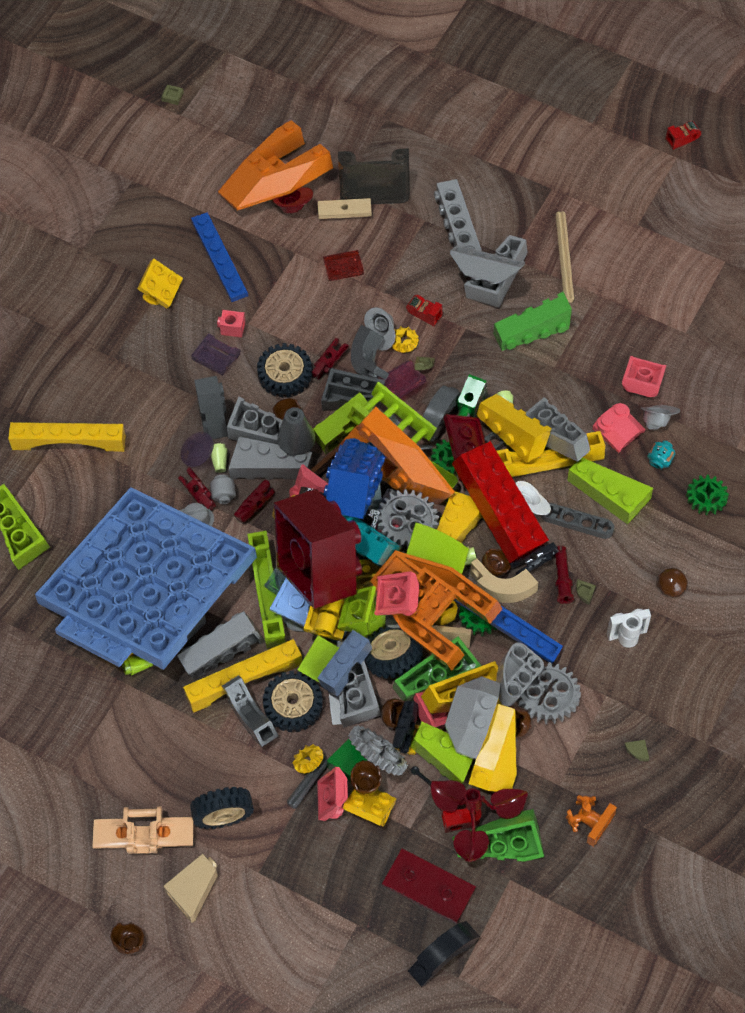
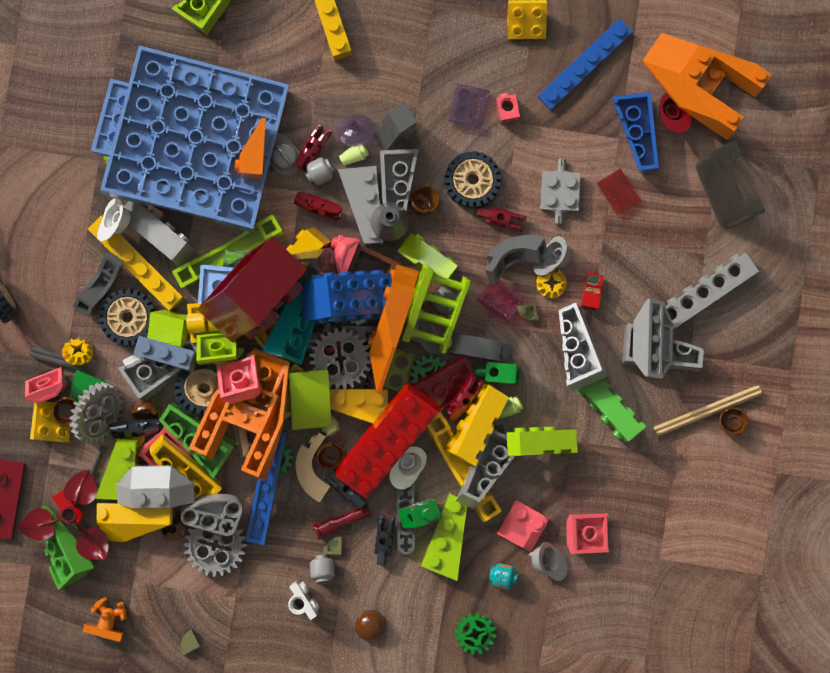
camera: 65 degrees right, 25 degrees up
tan tile [318,198,372,219] -> none
dark grey wedge [321,368,385,411] -> none
none -> white piece [97,198,130,241]
none -> orange slope [235,118,266,180]
none -> light grey head [309,555,335,584]
none -> black hinge [374,515,396,565]
none -> green torso [397,498,441,528]
none -> dark red hinge [446,374,485,421]
none -> lime wedge [507,426,578,456]
none -> light grey plate [540,159,580,224]
none -> light grey wedge [559,303,608,392]
none -> blue wedge [612,92,659,174]
none -> reddish brown hair [719,407,749,436]

